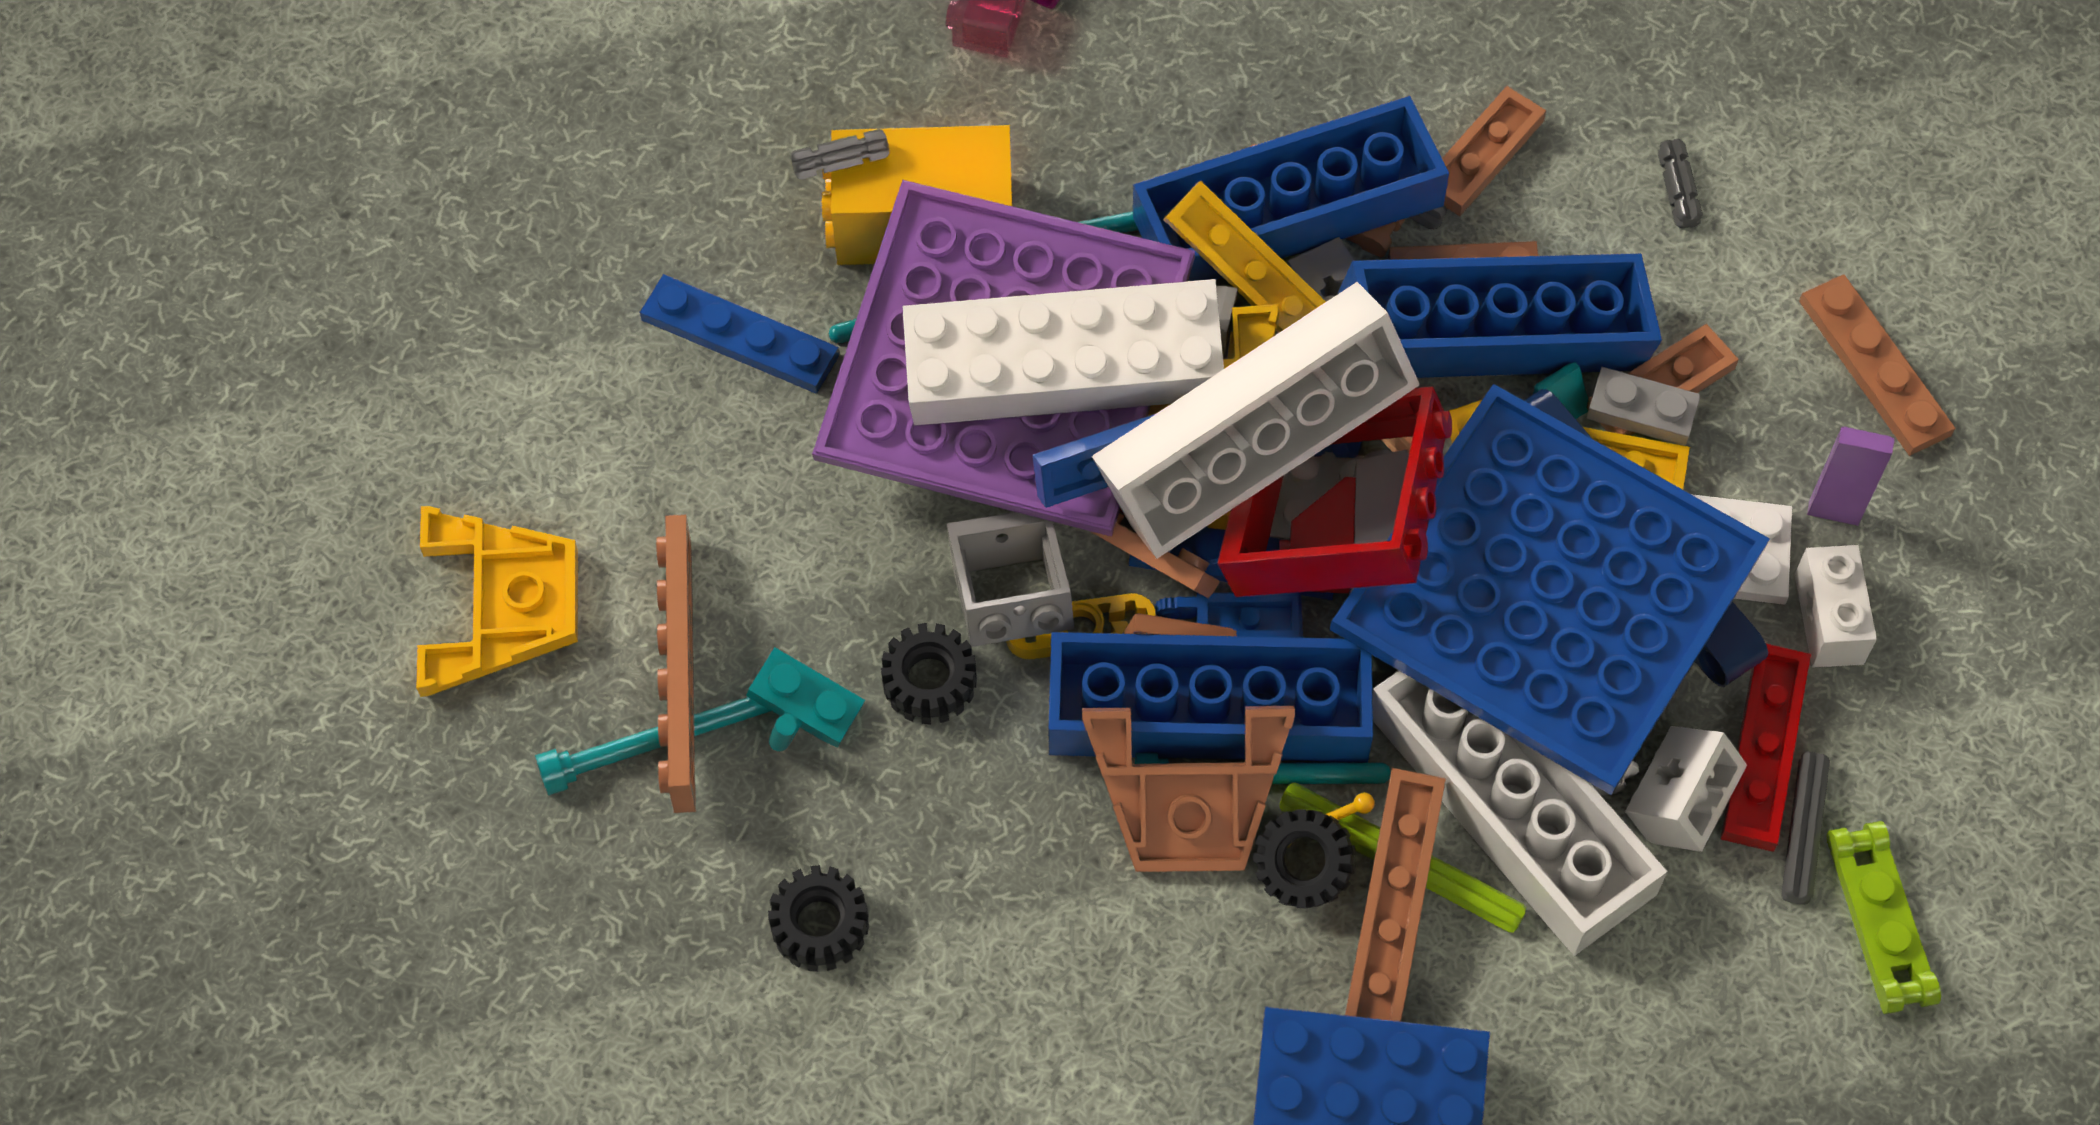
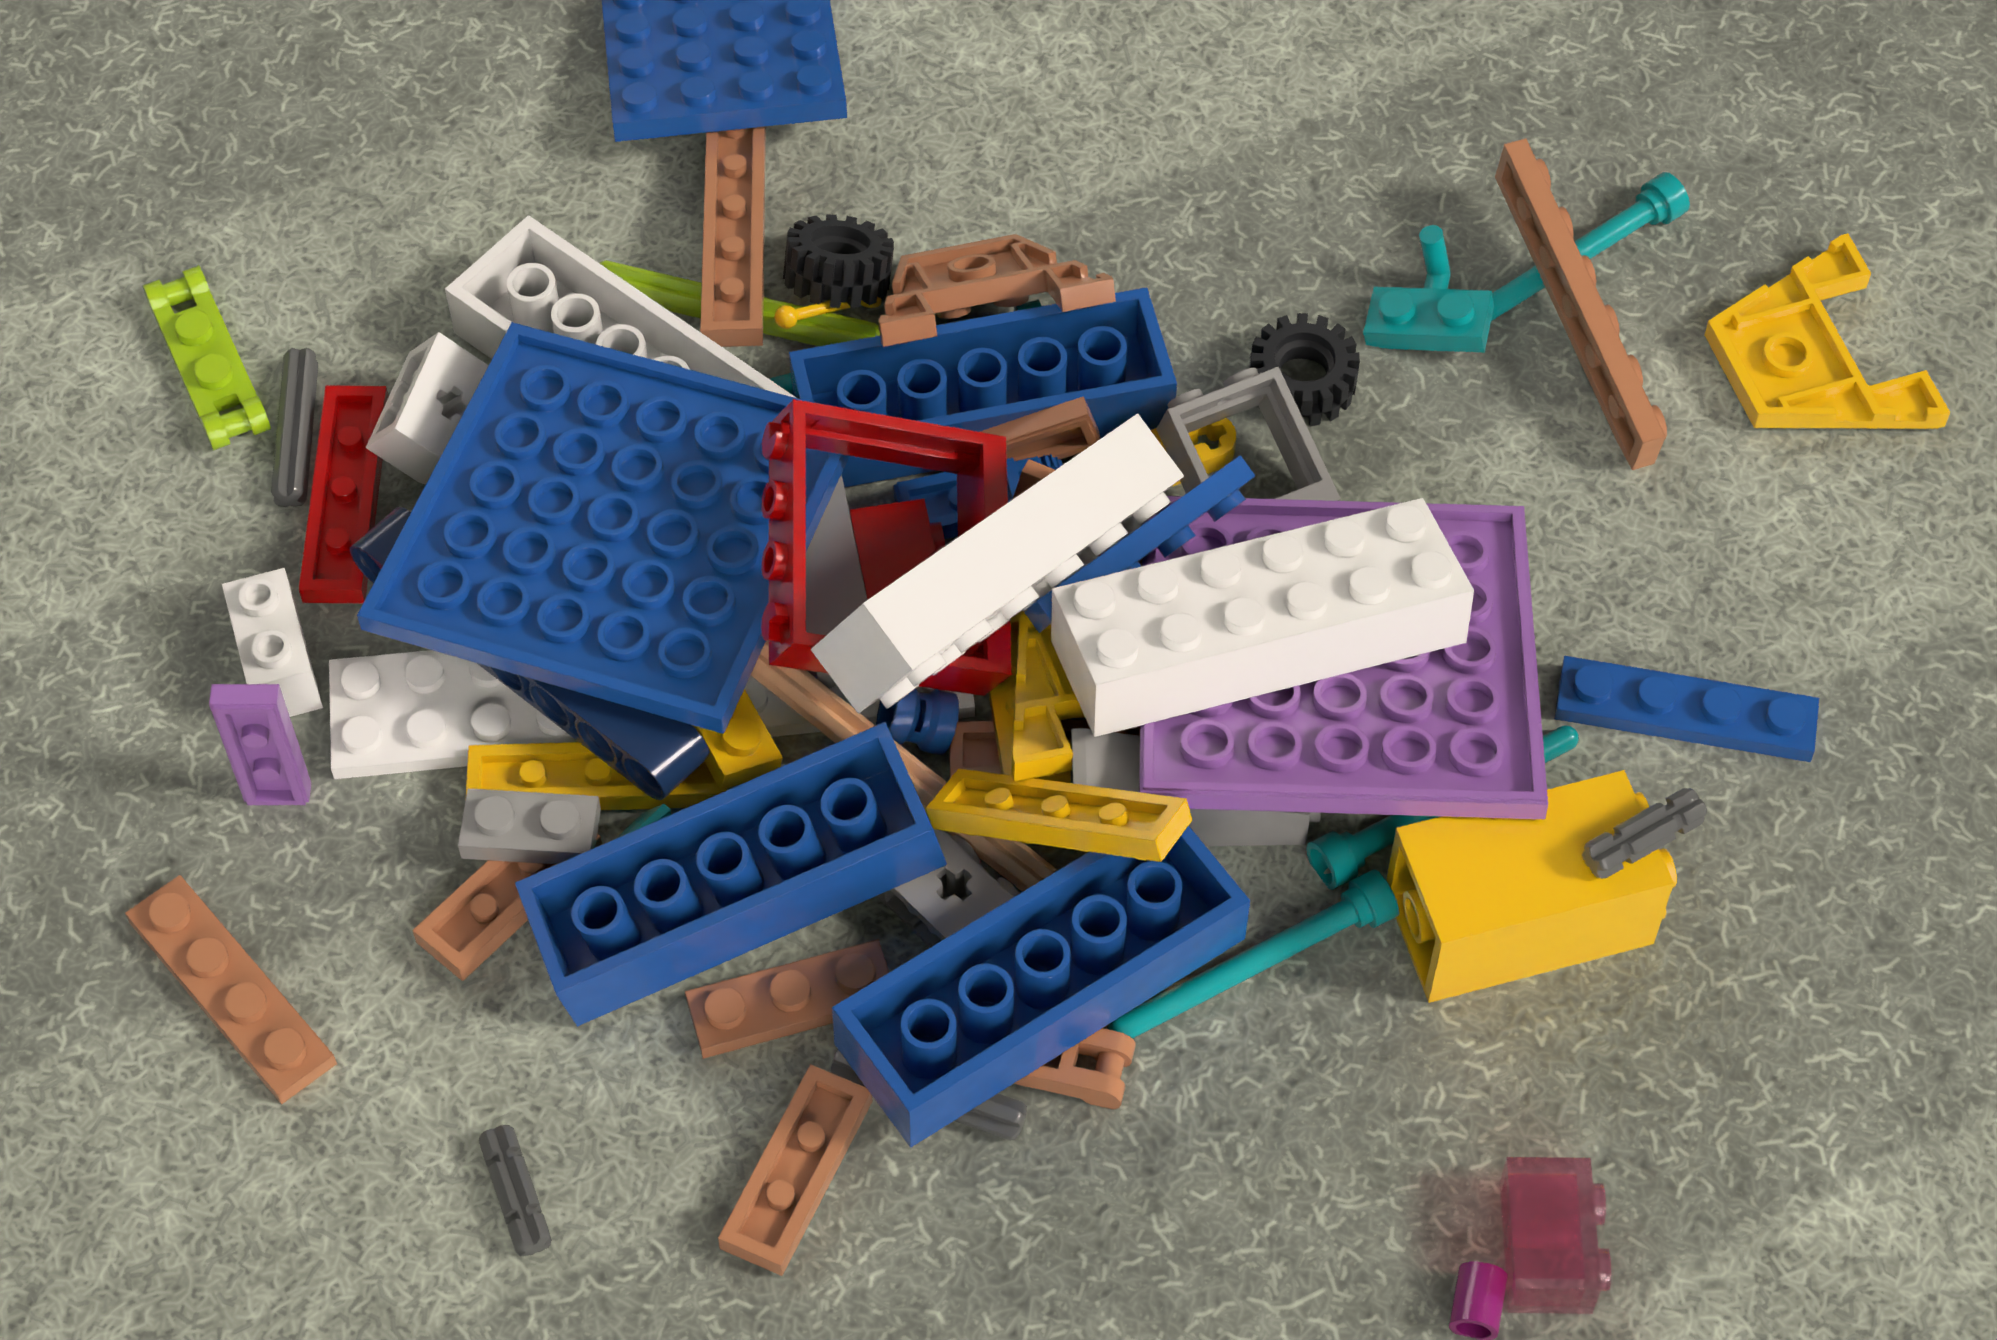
camera: 165 degrees right, 5 degrees down
black tyre [768,865,869,972] -> none

